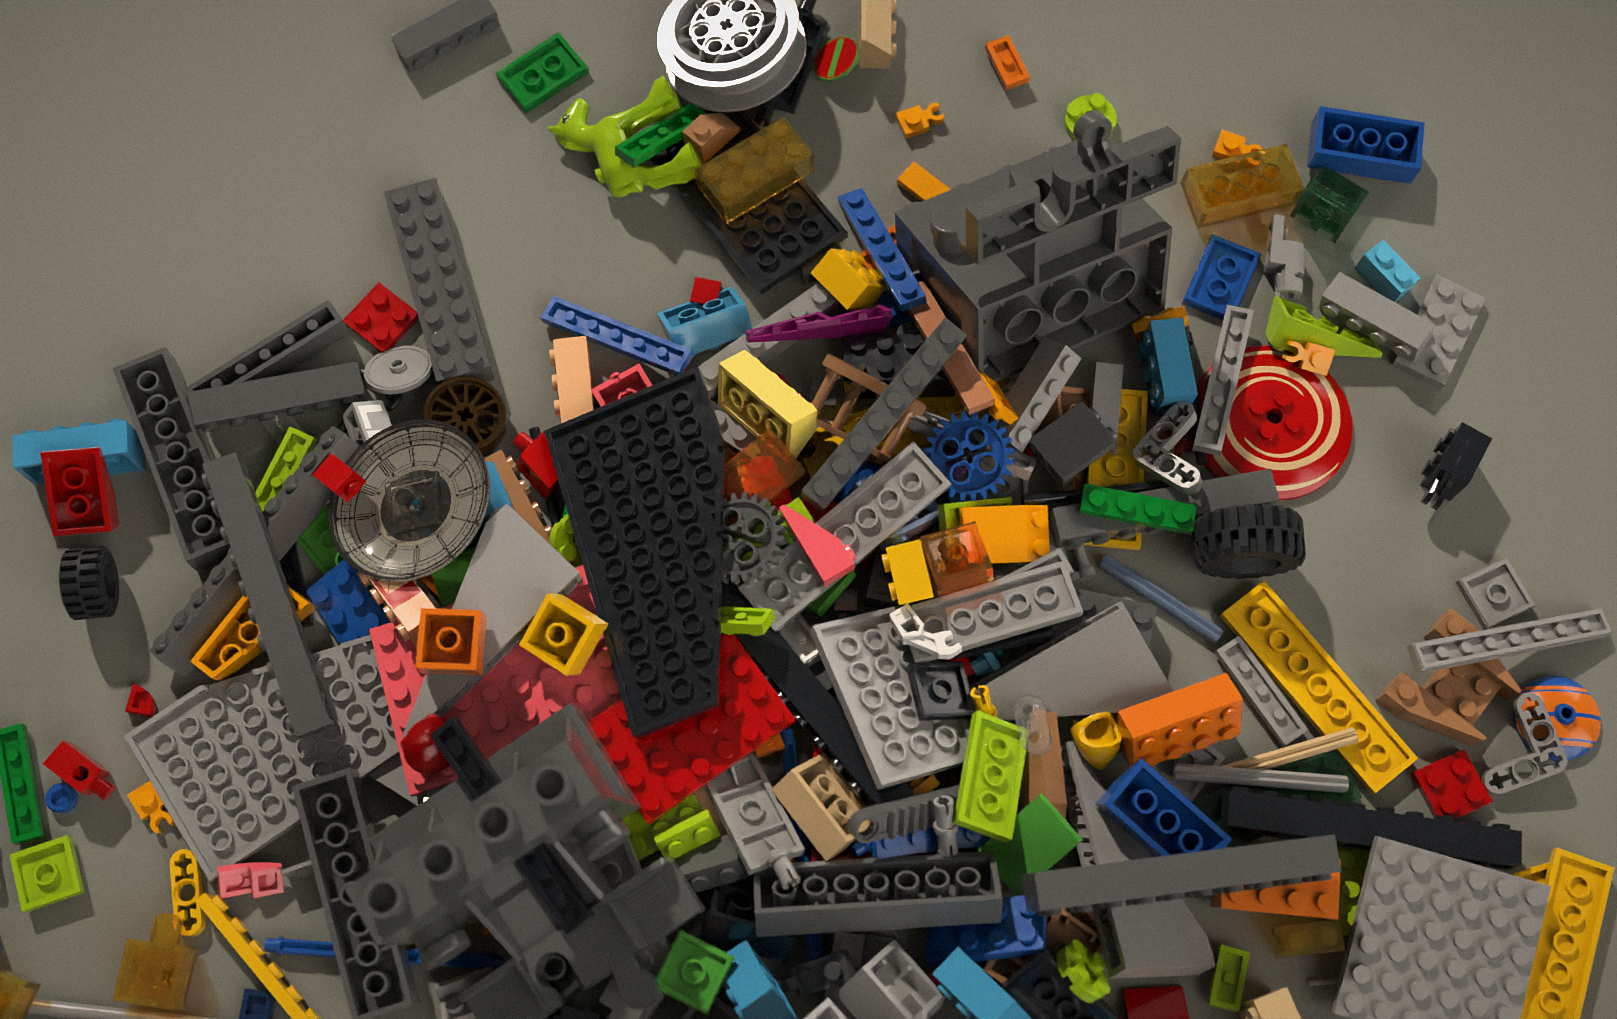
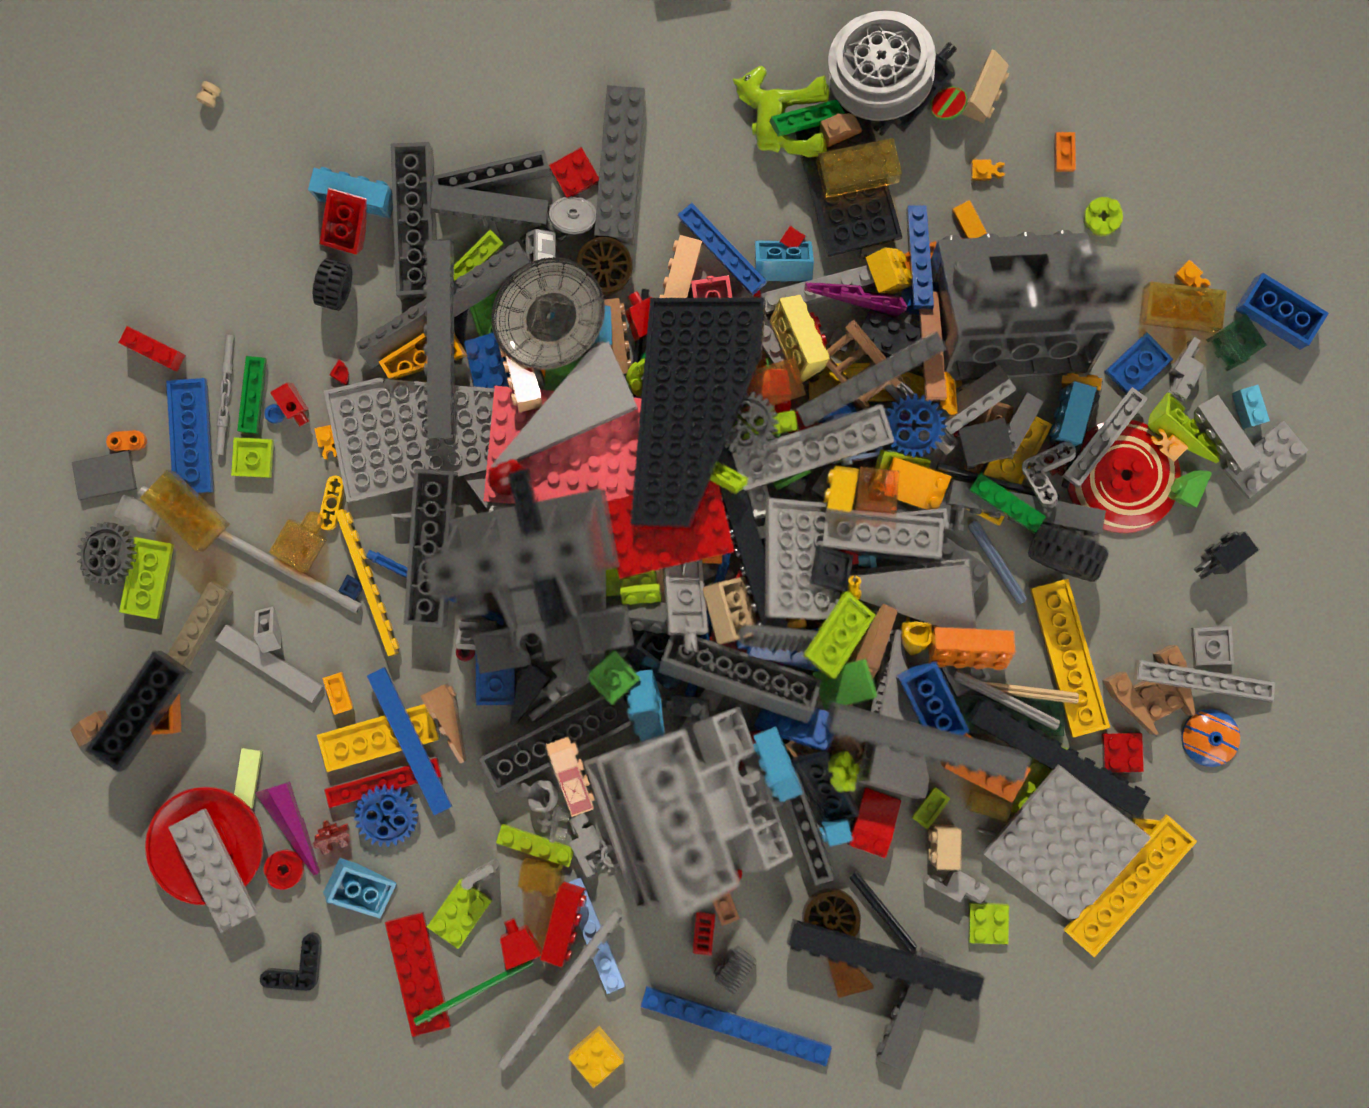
camera: 25 degrees right, 15 degrees up
coral slope [217,862,284,899] -> none
red brick [313,453,367,503] -> none
orange brick [415,608,487,676] -> none
green tile [496,32,589,113] -> none
yellow brick [519,593,608,676] -> none
coral slope [779,505,856,587] -> none
white piece [889,604,962,659] -> none
light grey pin [933,795,958,857] -> none
clear plate [1014,695,1052,755] -> none
light grey plate [1214,635,1308,747] -> none
light grey beam [1481,693,1568,794] -> none
none -> bright green slope [1168,470,1212,508]

